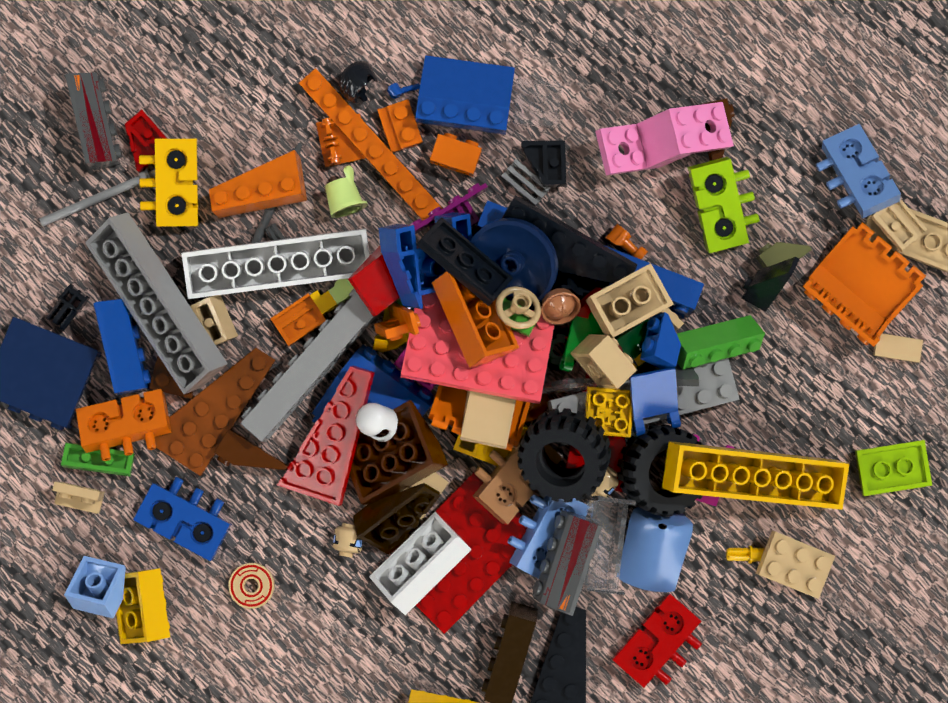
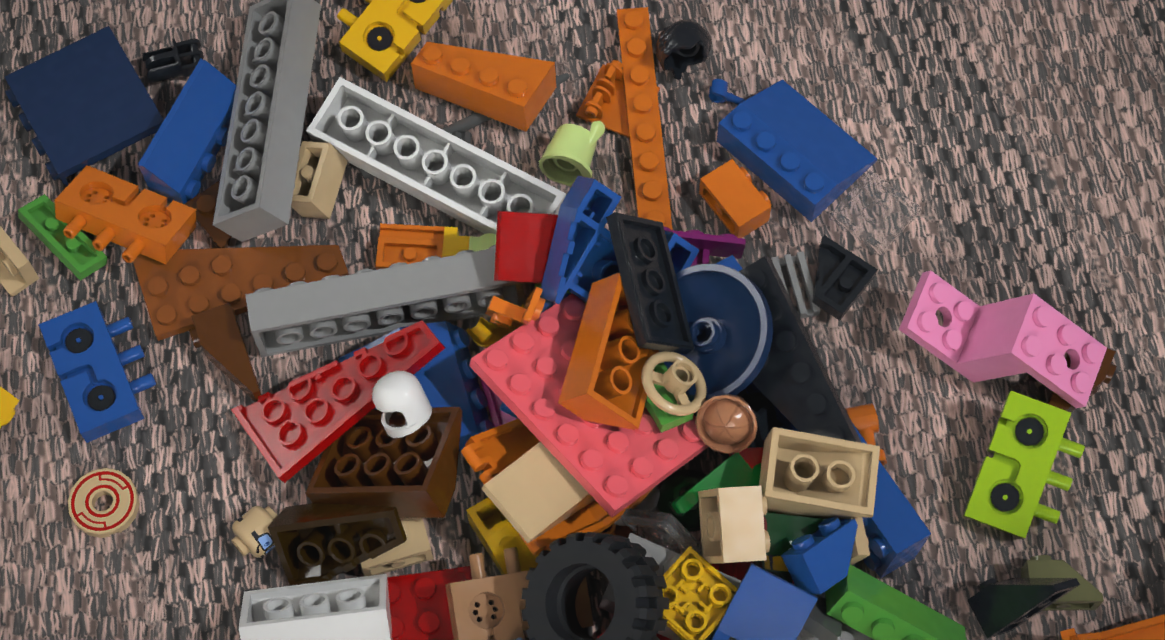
camera: 40 degrees right, 20 degrees down
orange plate [377,99,423,153] -> none

